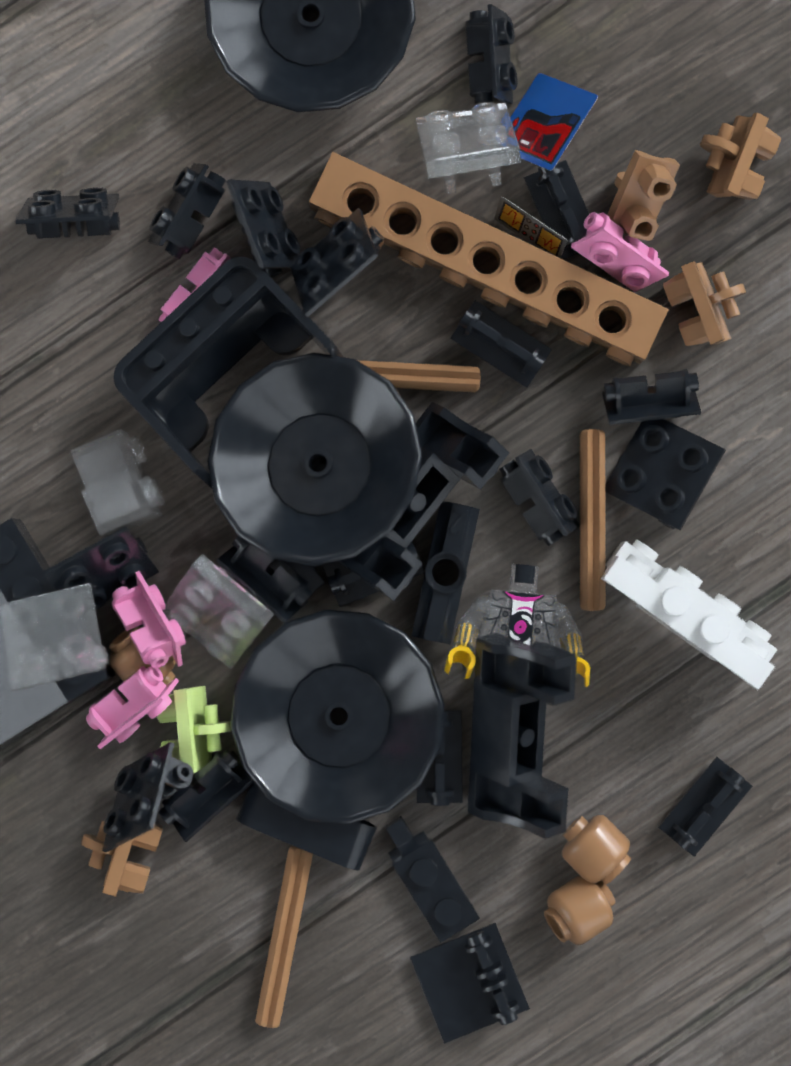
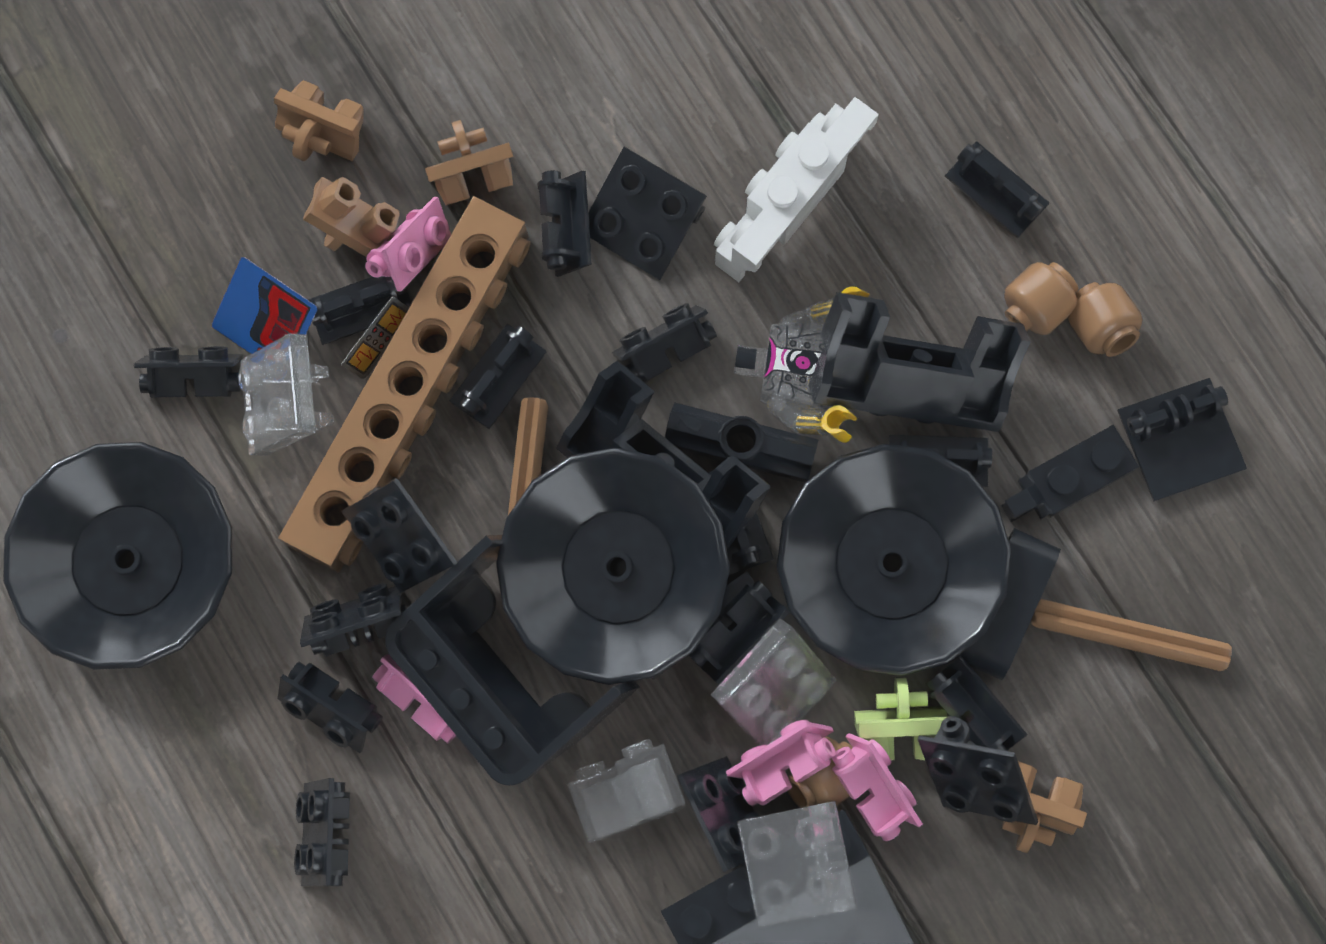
camera: 85 degrees left, 10 degrees down
medium nougat axle [580,429,606,611] -> none

